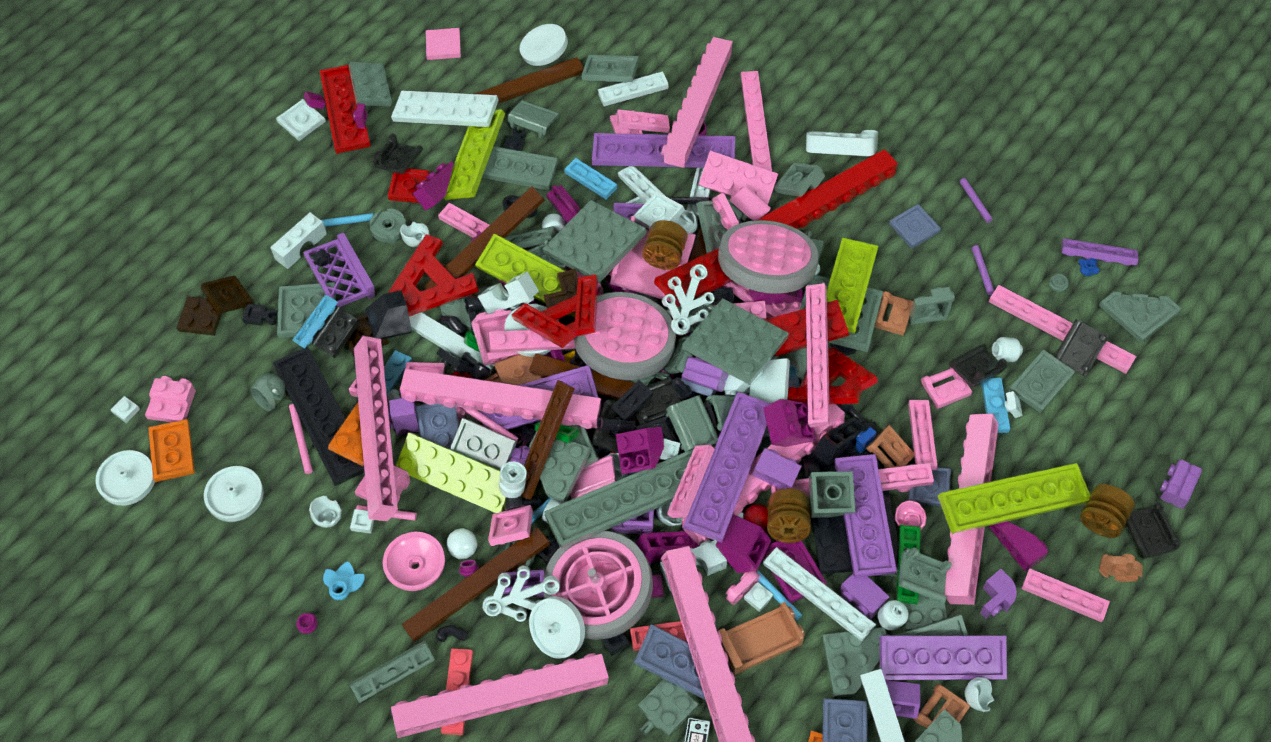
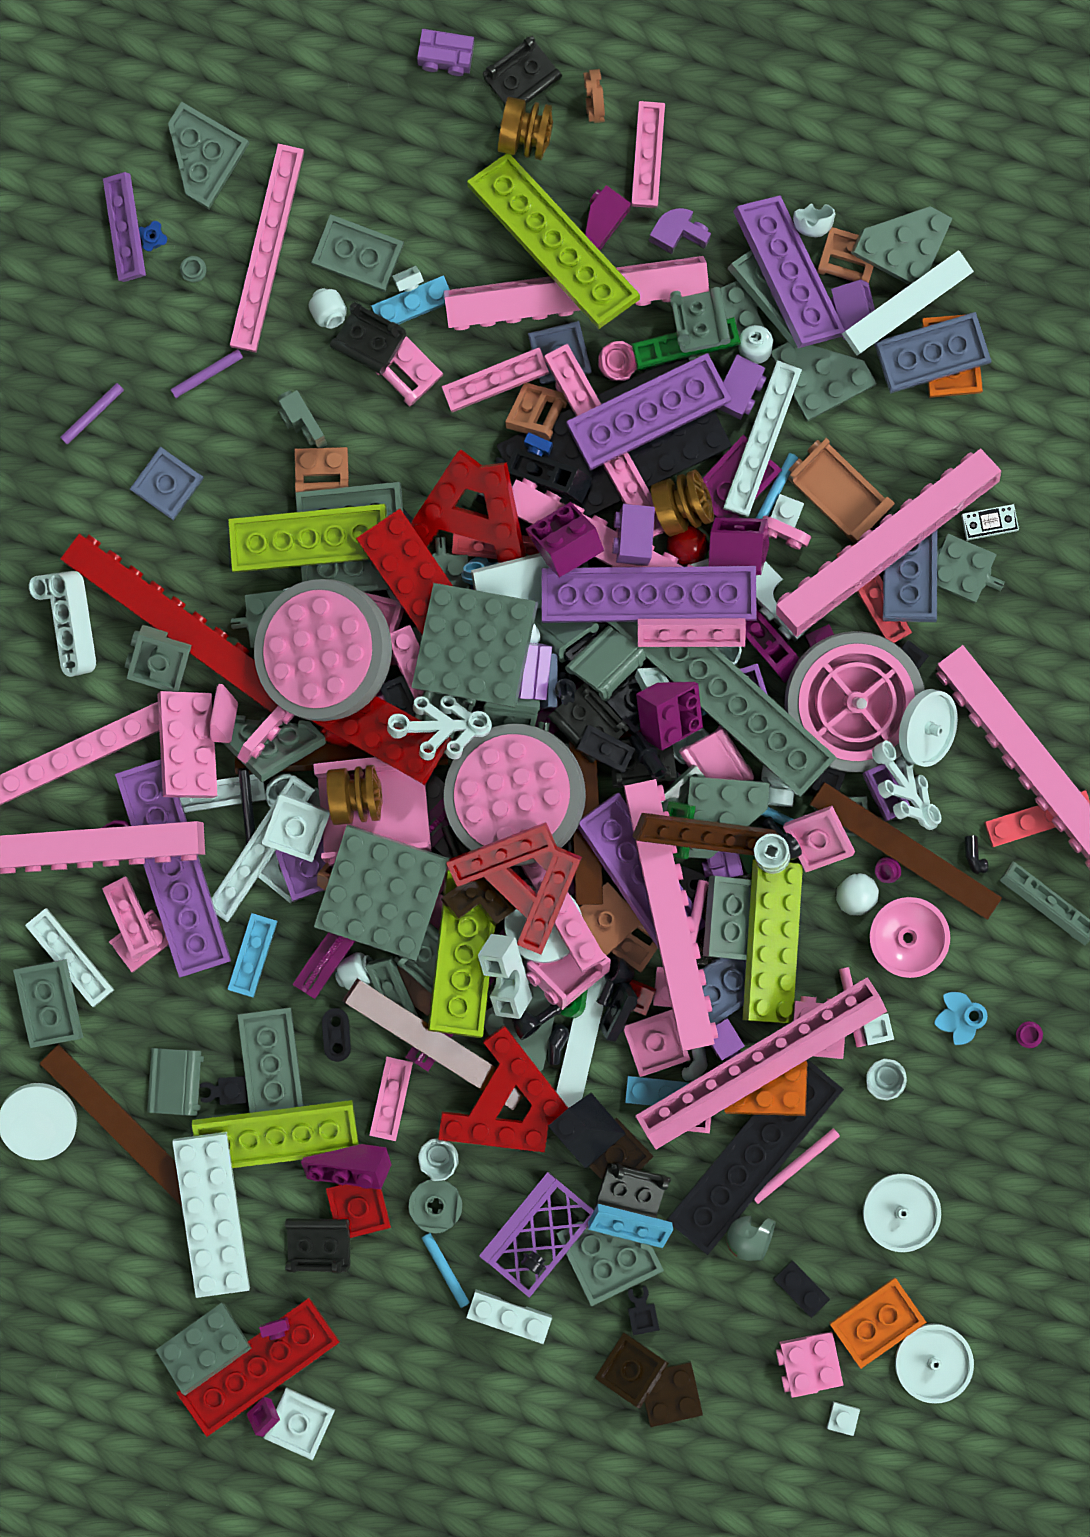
camera: 115 degrees left, 25 degrees up
bright pink tile [426,28,461,60] -> none
bright pink plate [806,283,830,427] -> none
sand green slope [809,471,855,518] -> none
pearl dark grey piece [1054,319,1109,376] -> none
none -> black plate [773,1260,830,1318]

